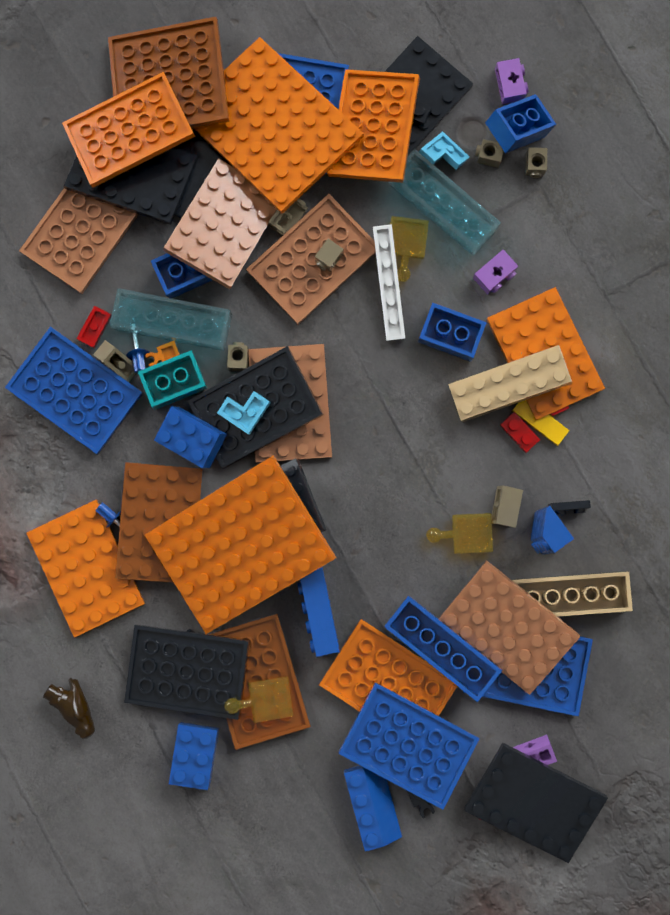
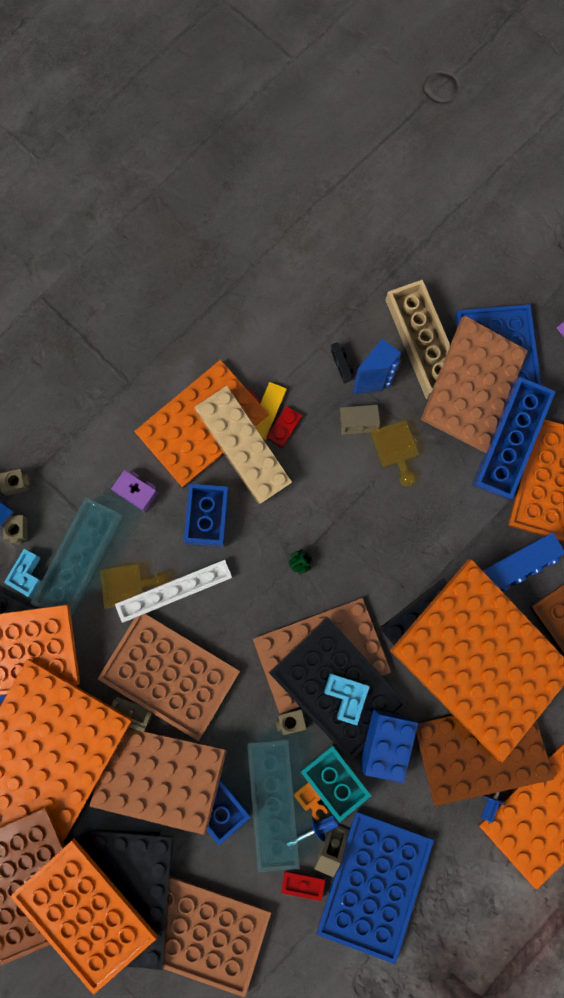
camera: 105 degrees left, 5 degrees down
dark tan brick [315,238,344,272] -> none
none -> dark green gear [289,549,313,575]

